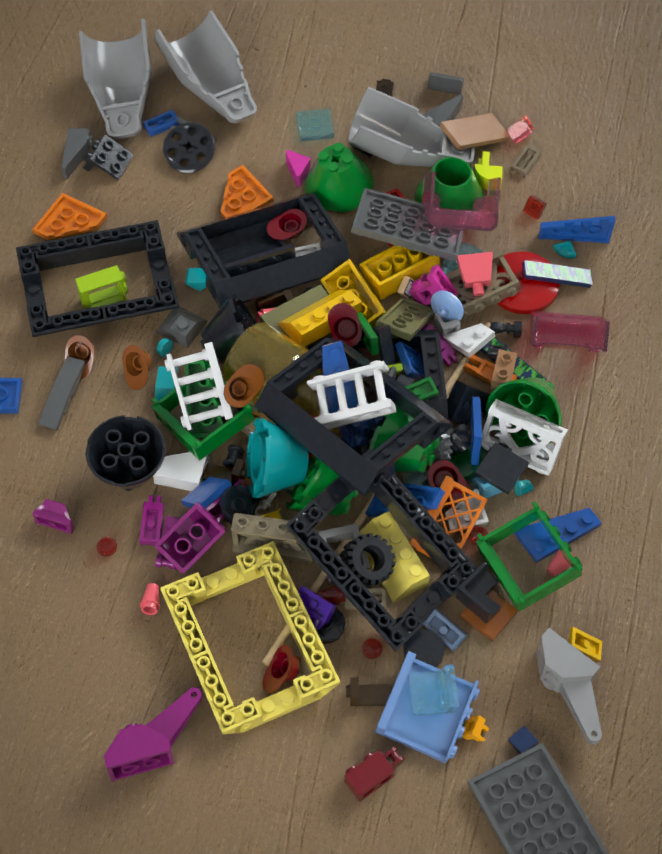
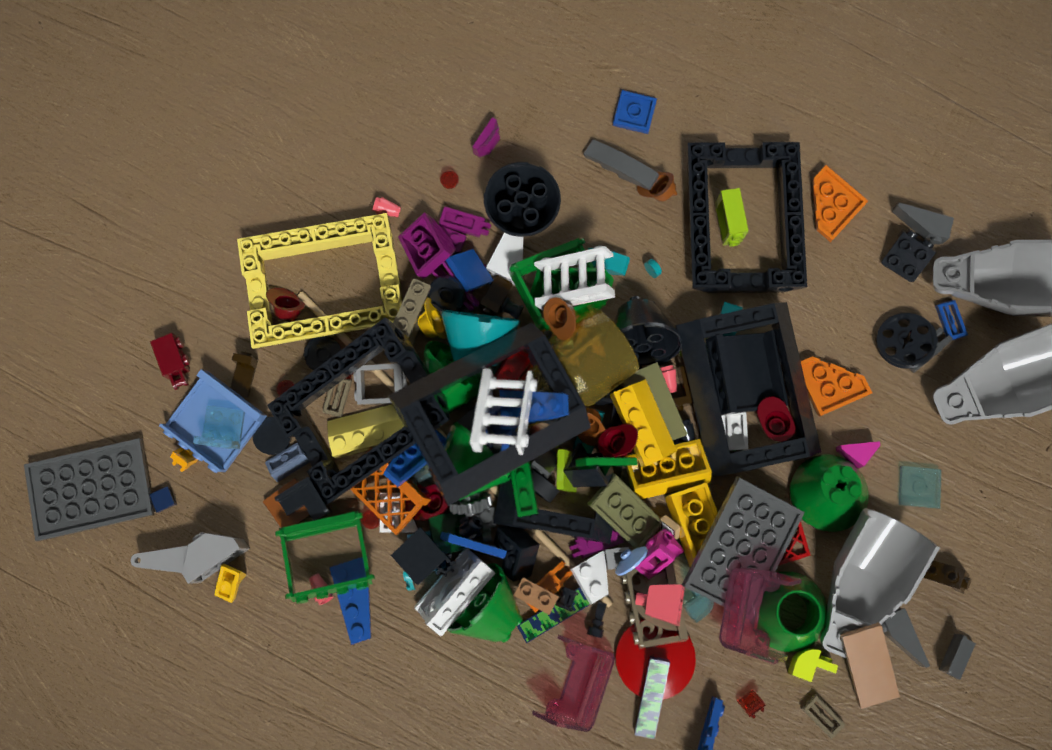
camera: 105 degrees right, 20 degrees up
magenta slope [104,687,202,782] -> none
dark orange piece [122,345,152,390] -> none
dark grey slope [156,306,207,348] -> none
dark purple plate [298,586,337,630] -> none
black tyre [340,533,396,588] -> none
blue tile [395,341,425,381] -> none
clear red panel [506,115,535,143] -> none
teal tile [553,241,577,259] -> none

